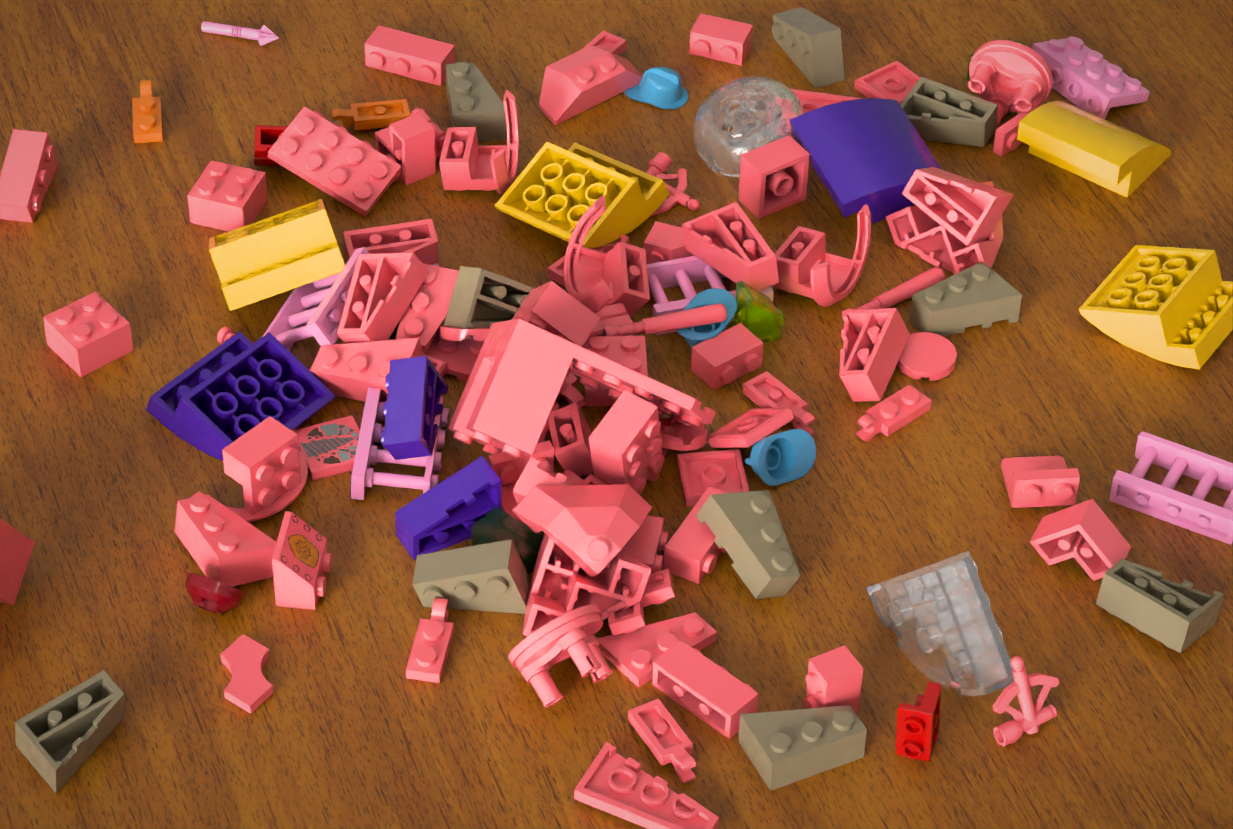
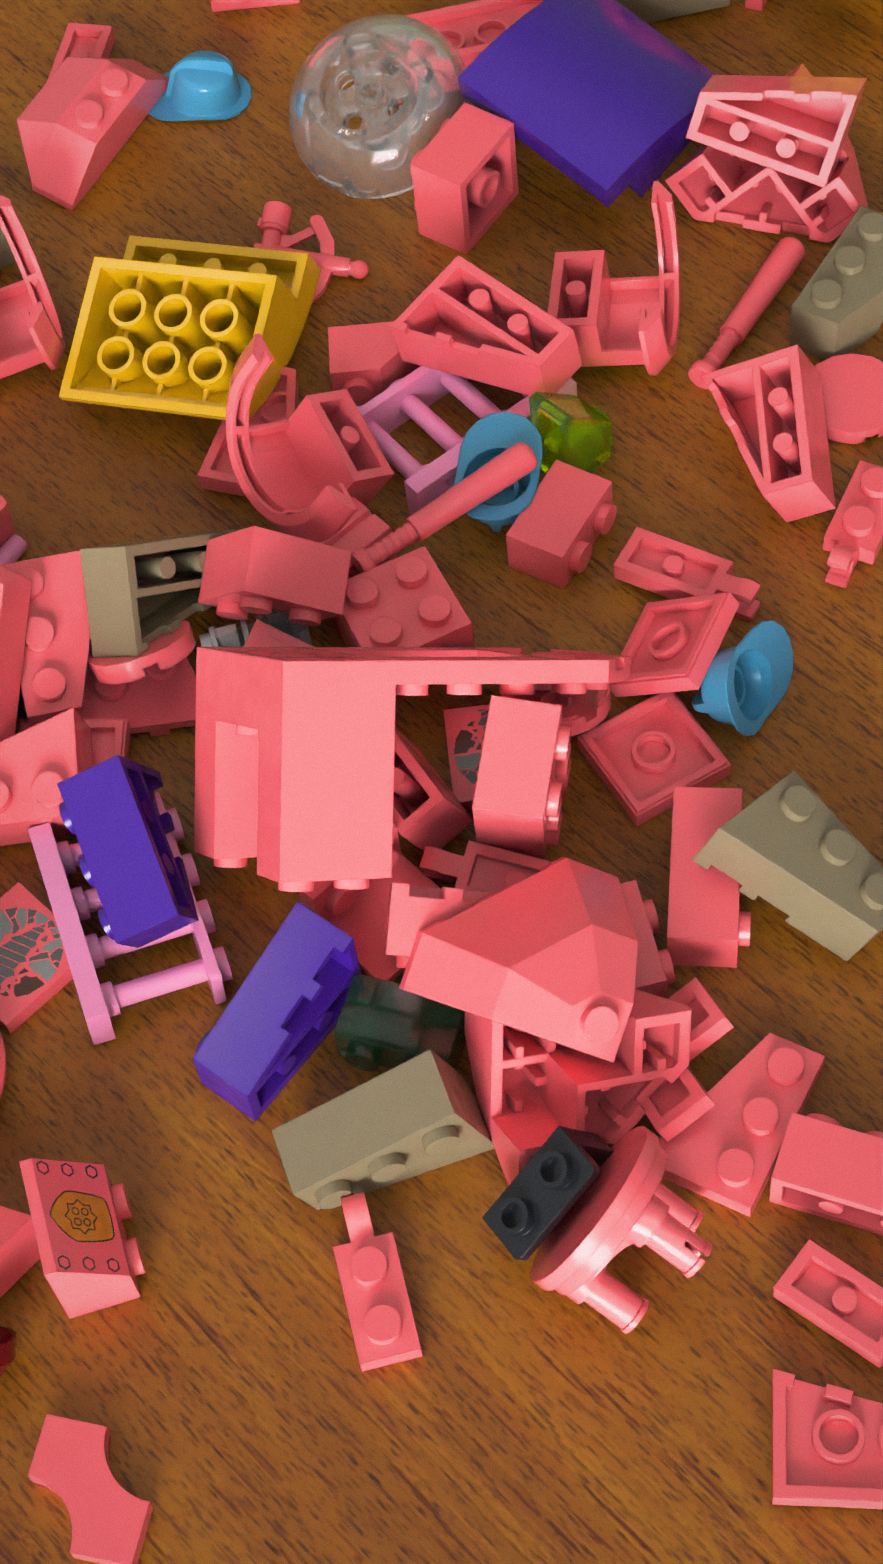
camera: 15 degrees left, 15 degrees up
none -> black bracket [482,1126,613,1261]

